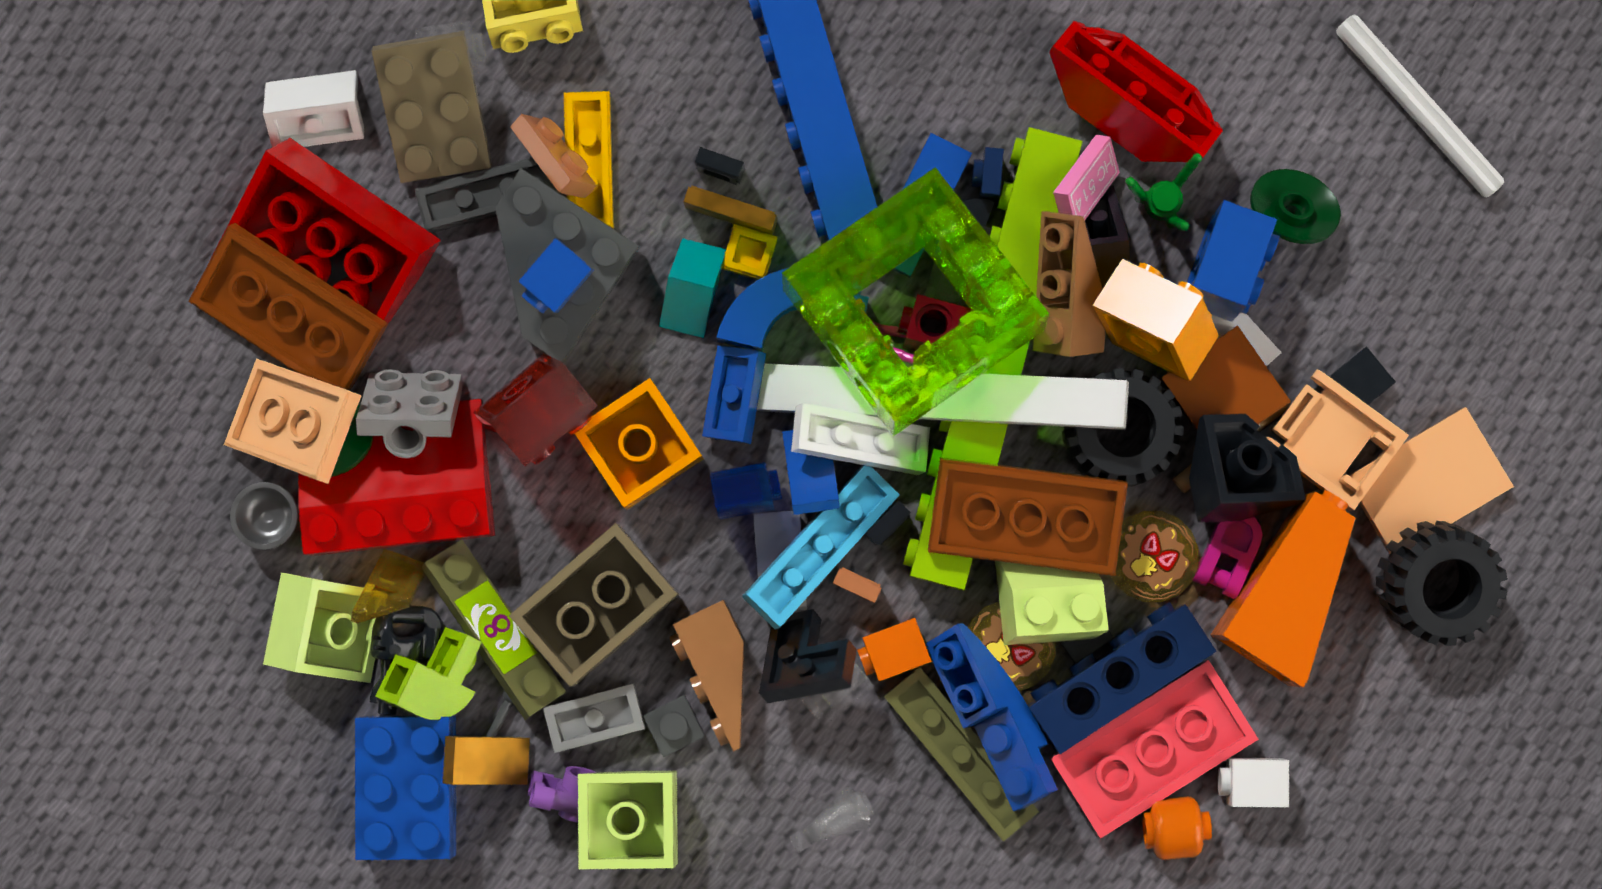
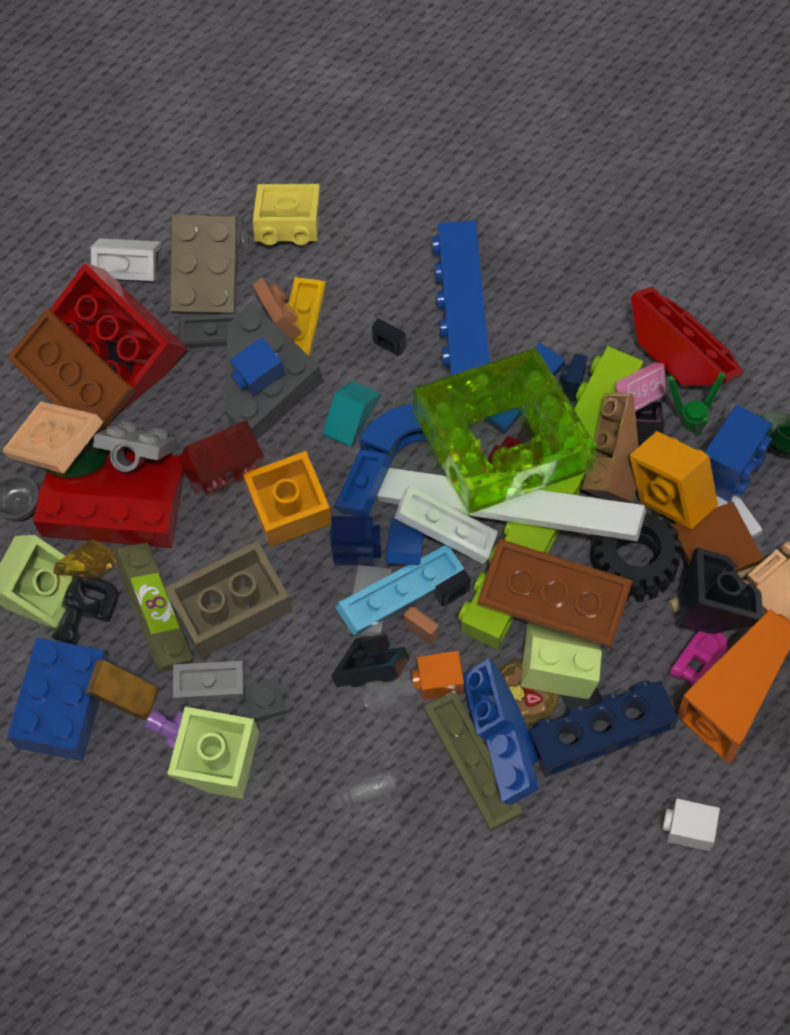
camera: 10 degrees right, 20 degrees down
lime brick [375,627,482,720] -> none
medium nougat slope [669,600,745,752] -> none
pearl gold tile [683,185,777,235] -> none
yellow tile [721,224,778,280] -> none
coral plate [1049,660,1259,839] -> none
tile [1110,511,1199,602] -> none
orange head [1142,796,1212,860] -> none

